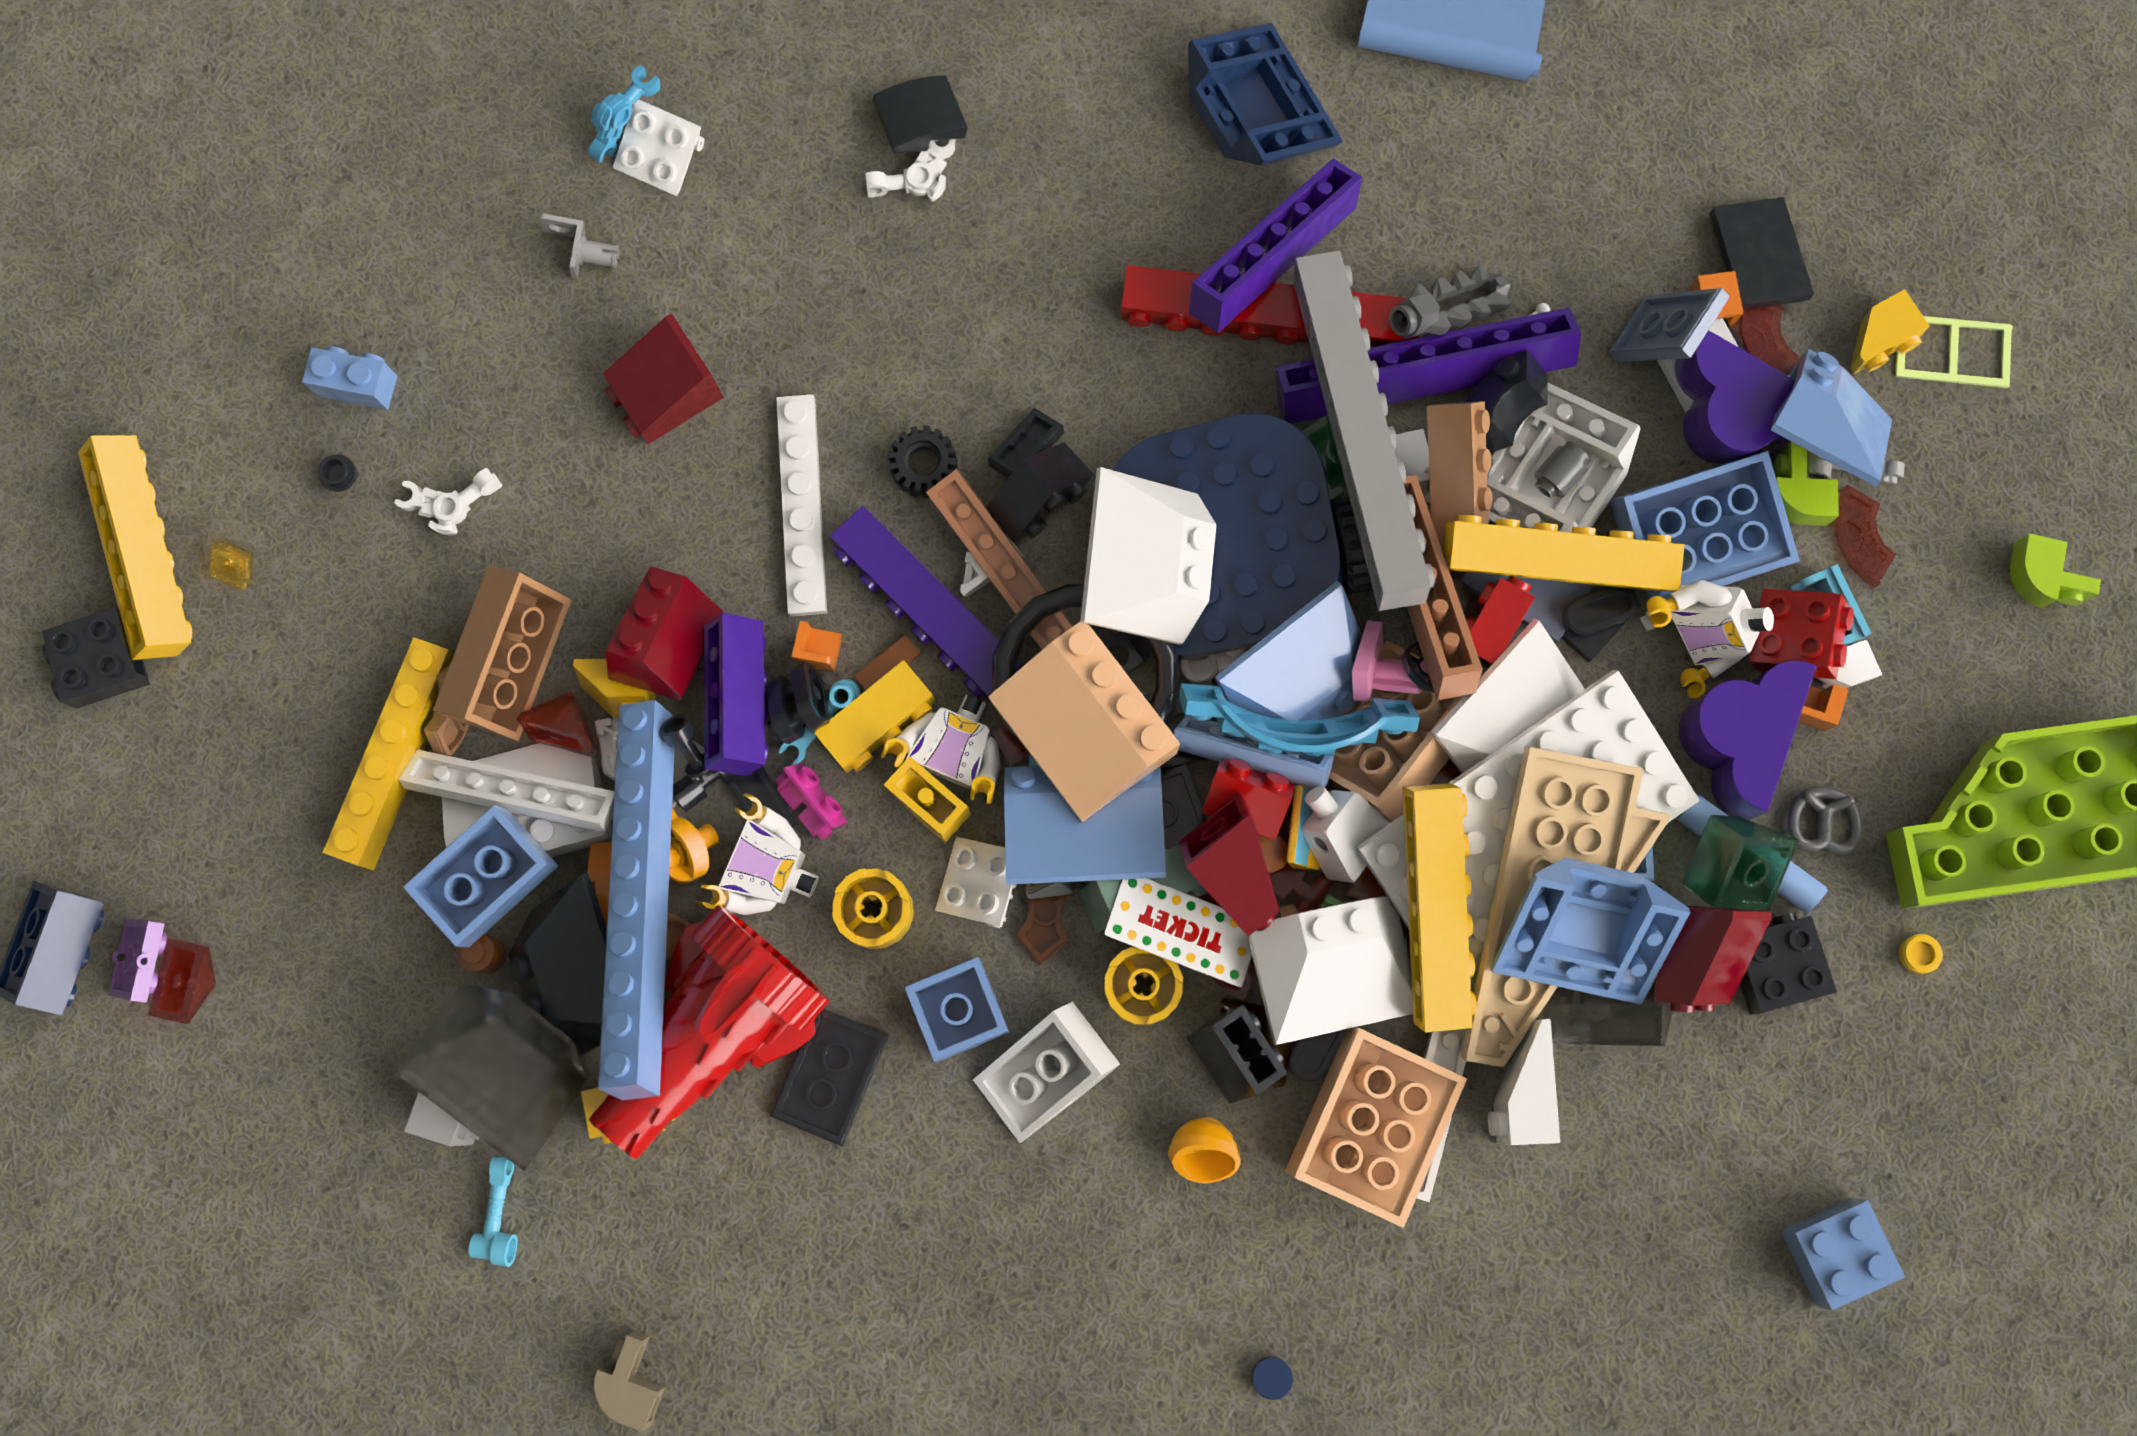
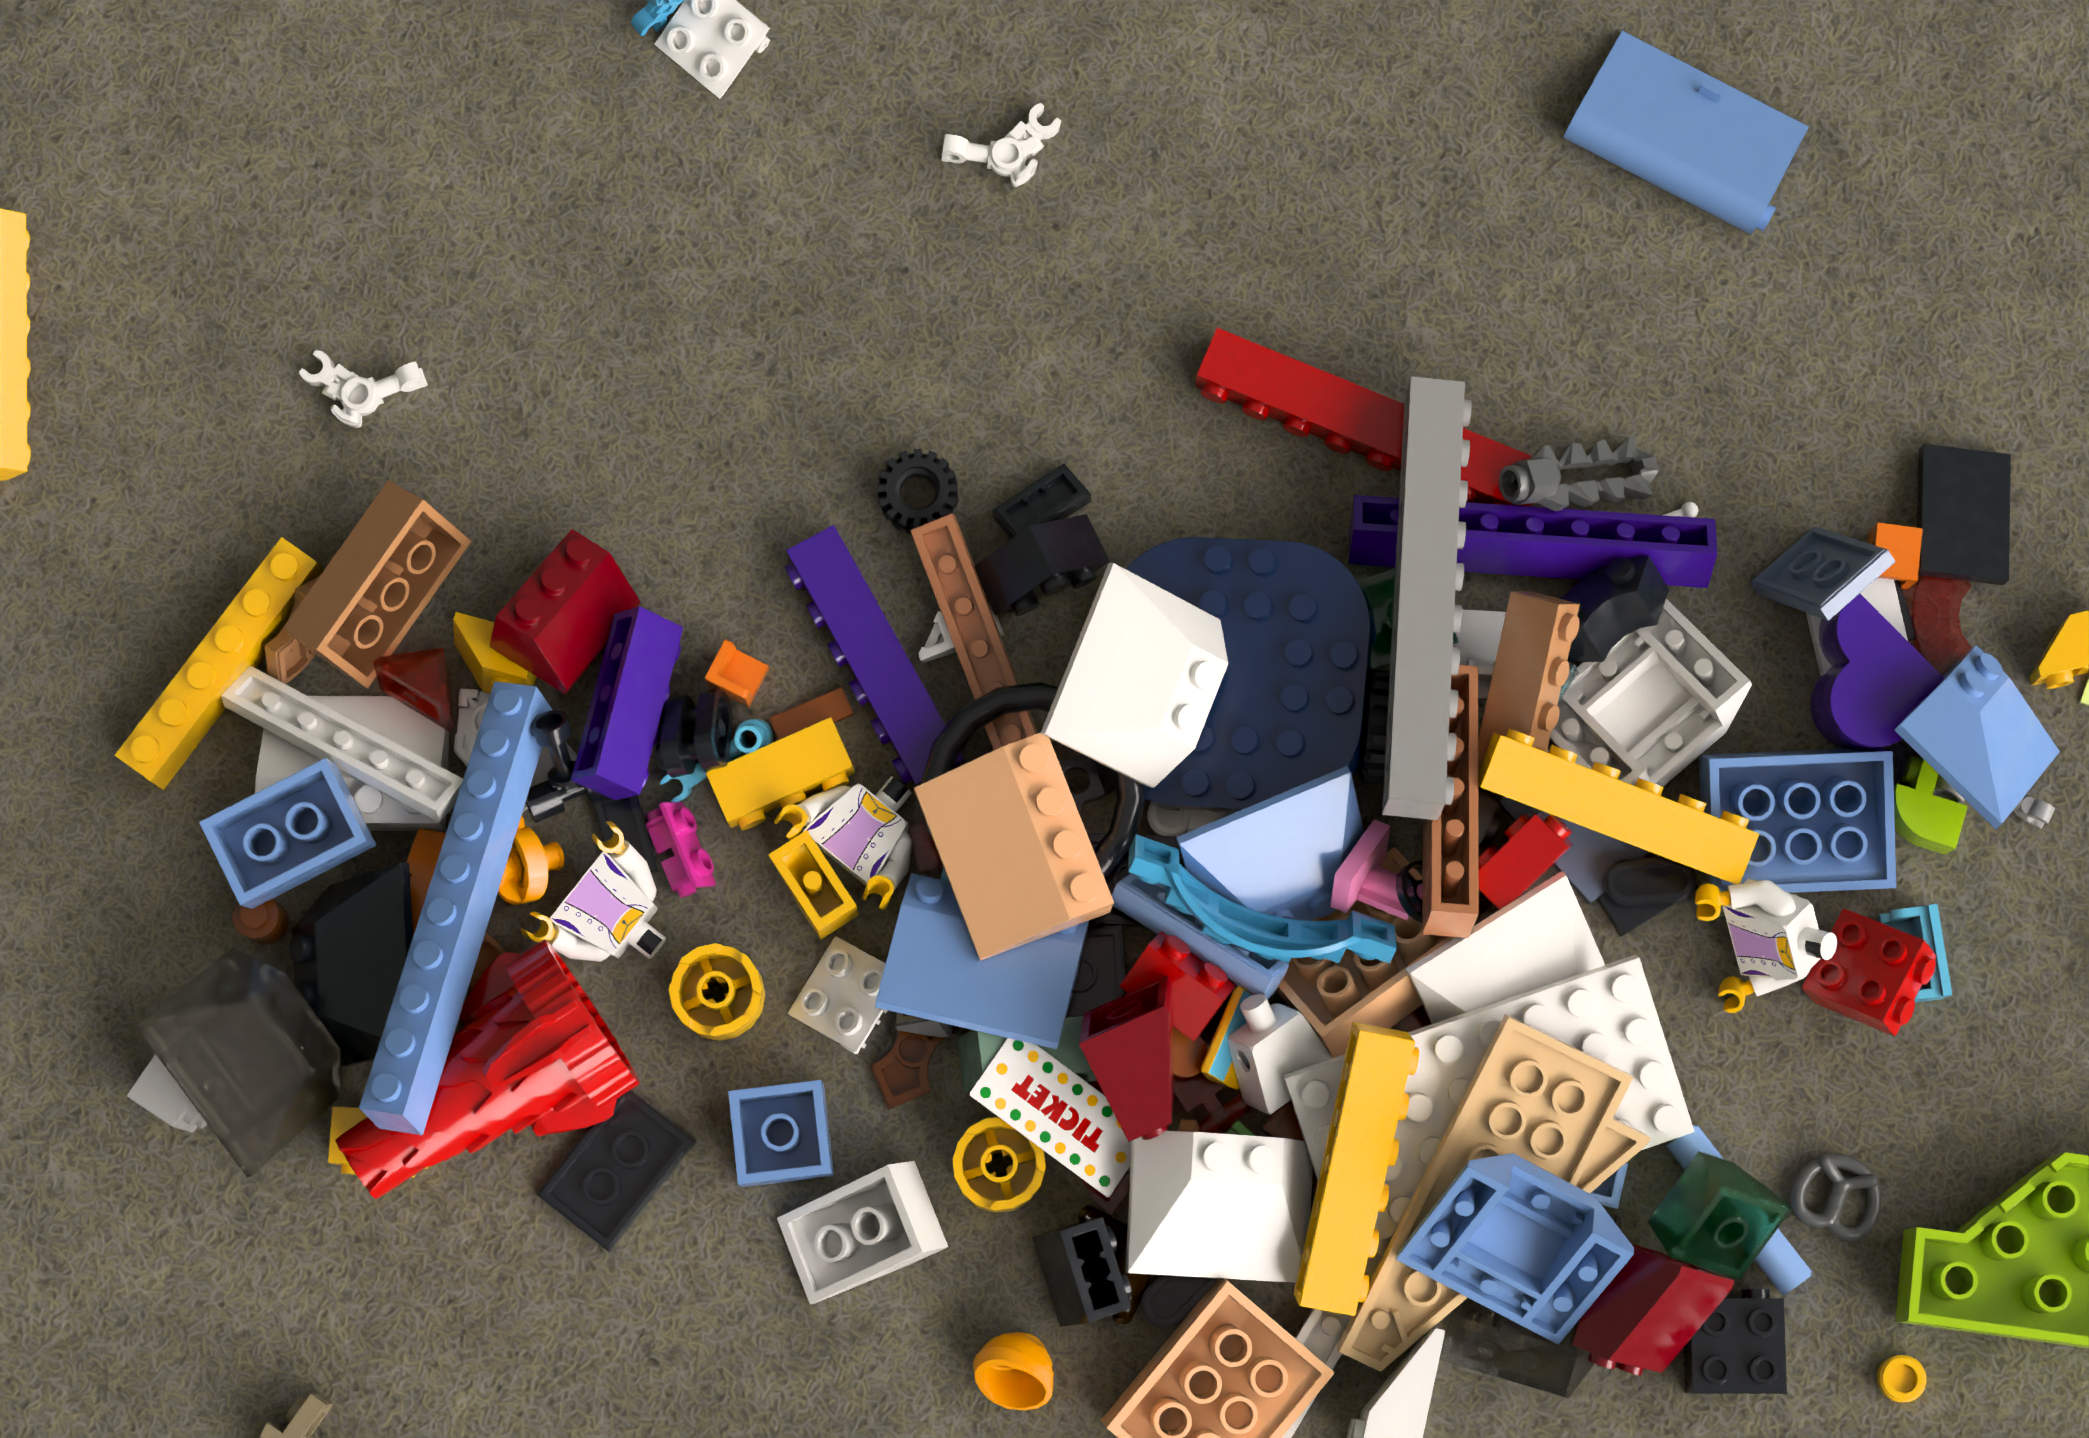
camera: 10 degrees right, 0 degrees up
clear yellow plate [210,539,254,590] -> none
medium blue brick [302,346,397,410] -> none
black plate [318,455,357,492] -> none
medium azure brick [469,1156,518,1267] -> none
light grey bracket [540,213,619,279] -> none
dark red slope [602,313,724,444] -> none
white plate [776,394,827,617] -> none
black slope [873,75,968,153] -> none
dark blue slope [1188,23,1343,165] -> none
dark purple brick [1189,159,1362,333] -> none
dark grey brick [1534,441,1591,499] -> none
dark purple brick [1679,661,1817,822] -> none
orange panel [1798,684,1849,732] -> none
white slope [1817,640,1882,689] -> none
clear red tile [1834,485,1896,588] -> none

